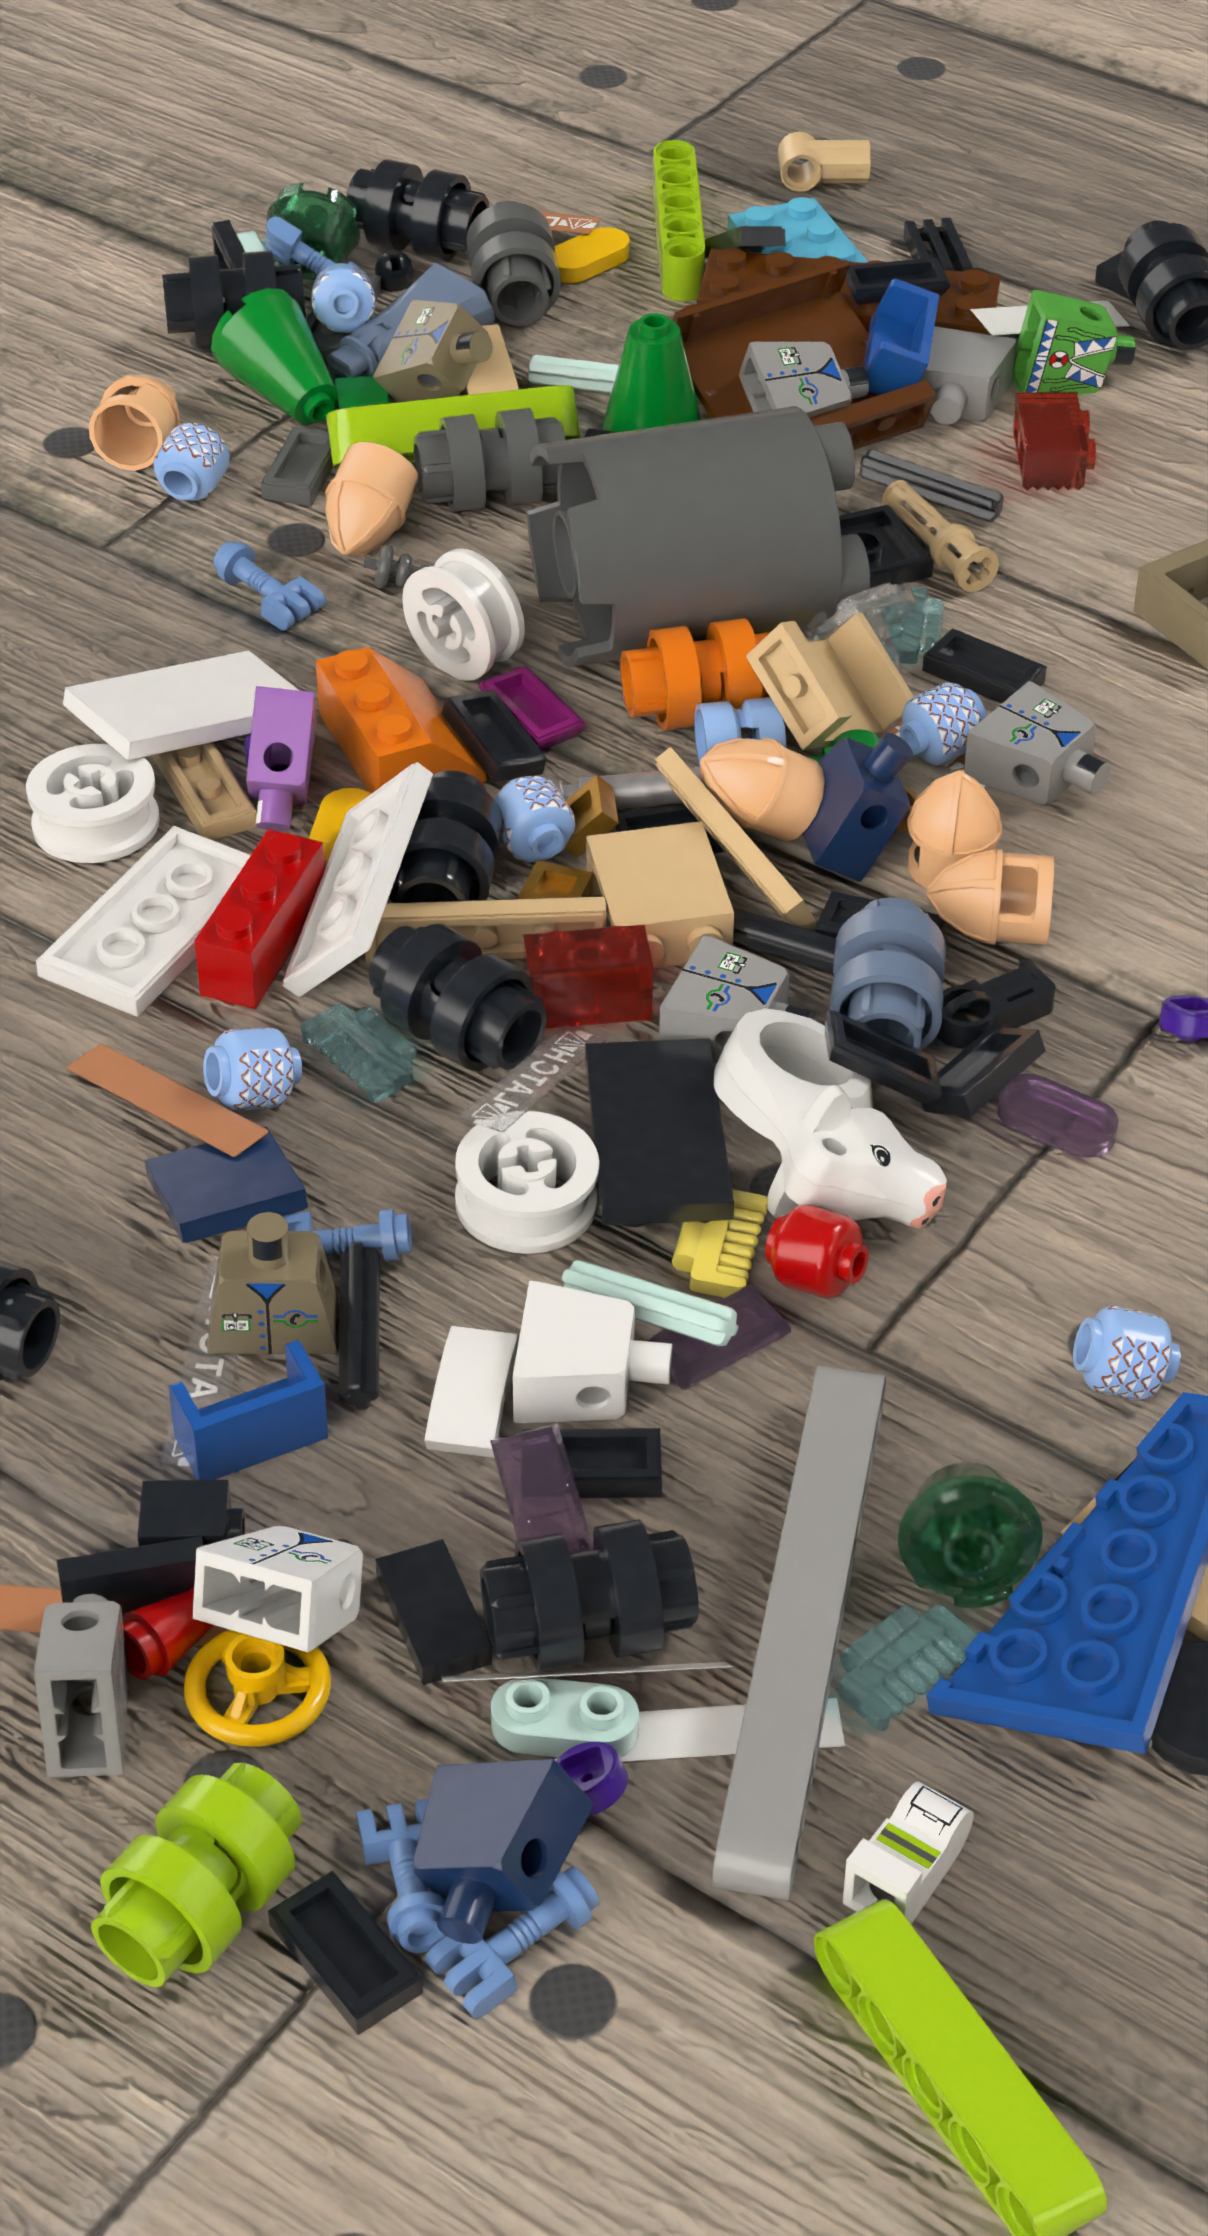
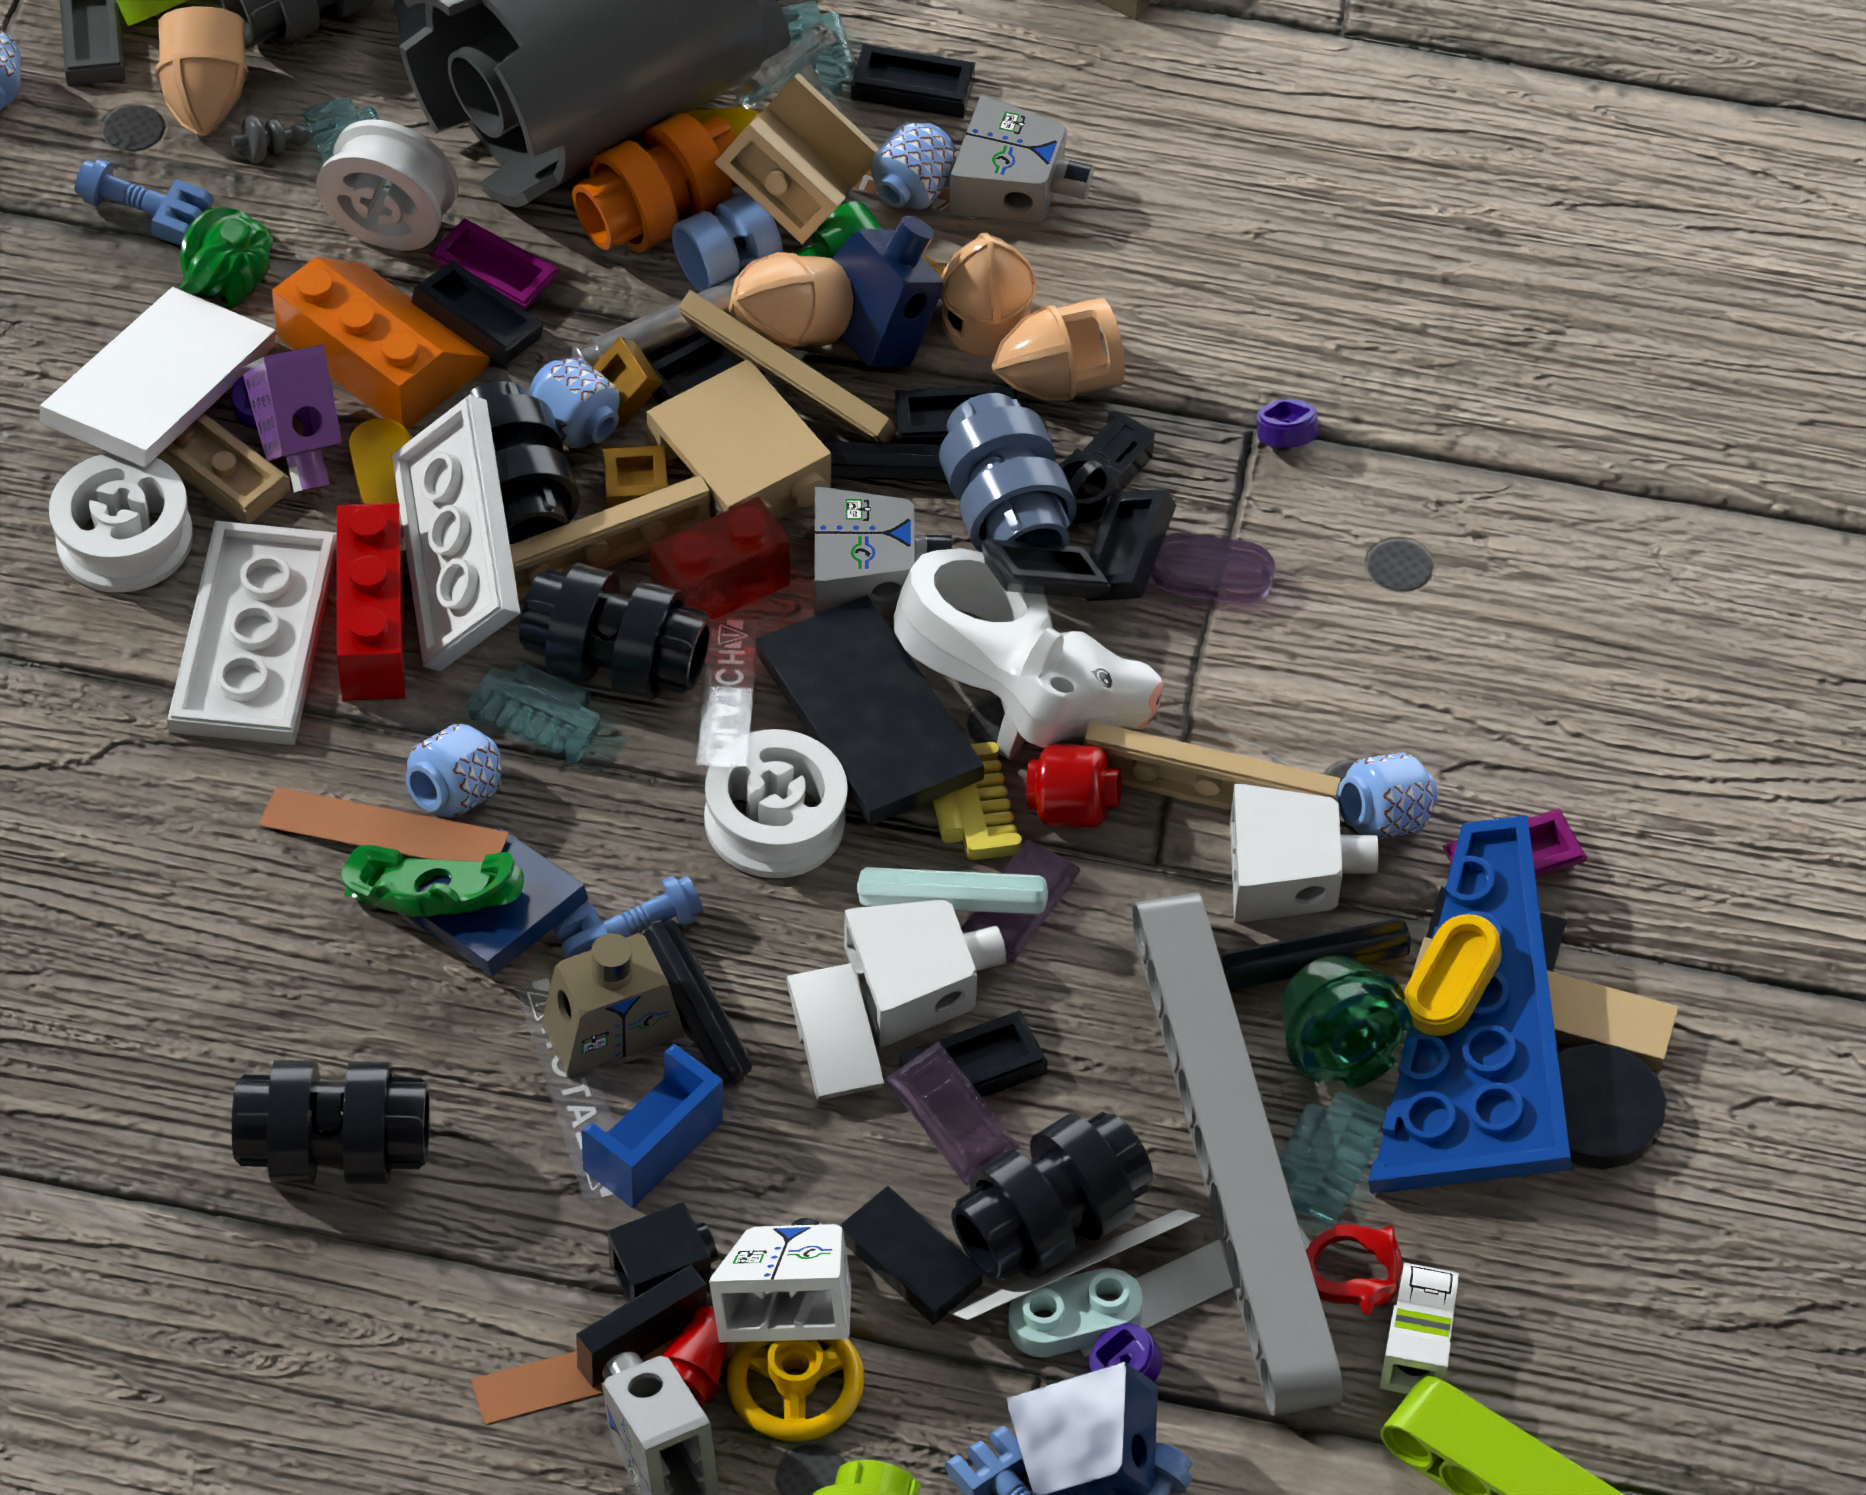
camera: 25 degrees left, 10 degrees up
none -> green hat [179,206,273,309]
none -> green piece [341,845,524,917]
none -> tan tile [1084,721,1340,810]
none -> black axle [1221,918,1411,989]
none -> white torso [1230,784,1378,922]
none -> red piece [1306,1224,1403,1315]
none -> yellow tile [1404,914,1502,1036]

